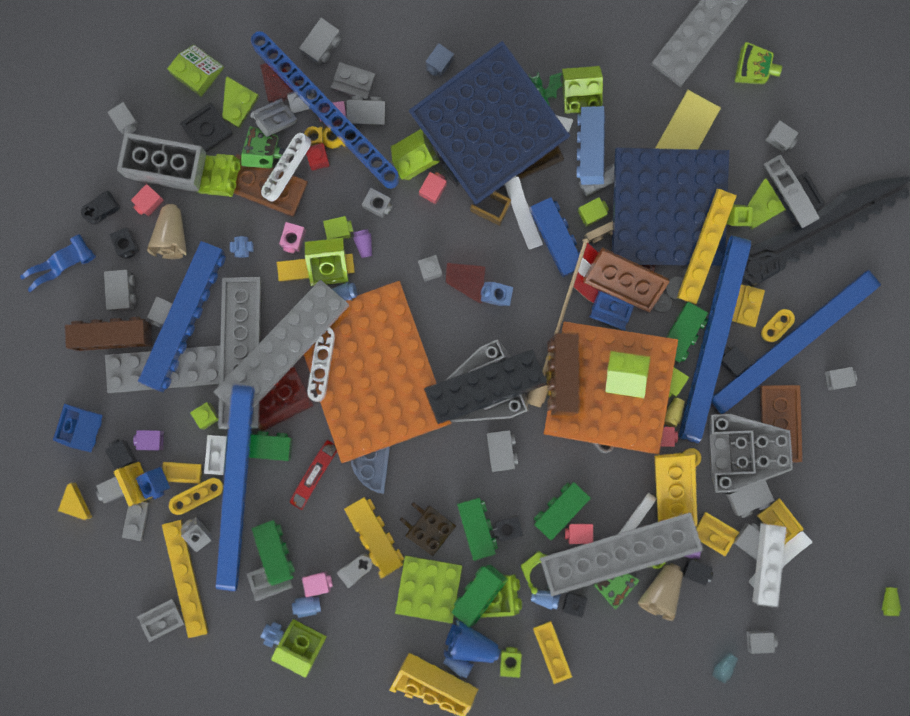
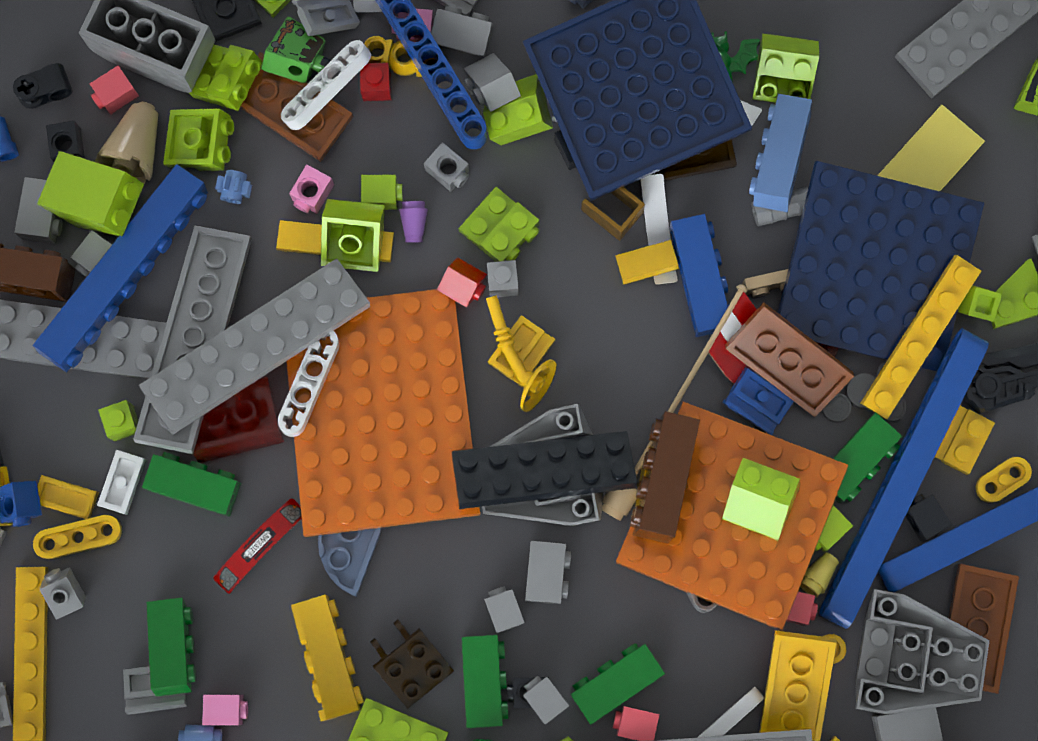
camera: 15 degrees right, 5 degrees down
medium lavender brick [133,430,164,450] -> none
blue beam [216,384,254,592] -> none
medium blue cone [332,282,357,301] -> none
light grey piece [336,553,373,588] -> none
coral brick [419,172,447,204] -> none
clear red wing [445,263,485,304] -> none
medium blue brick [481,282,513,306] -> none
lime brick [577,197,609,227] -> none
none -> lime slope [37,151,144,236]
none -> lime plate [163,109,234,171]
none -> brick [437,257,487,307]
none -> lime plate [458,187,540,262]
none -> light grey brick [463,53,521,112]
none -> light grey brick [484,586,525,634]
none -> yellow dish [486,295,557,412]
none -> yellow plate [487,315,555,387]
none -> light grey brick [523,676,569,724]
none -> yellow tile [615,240,679,284]

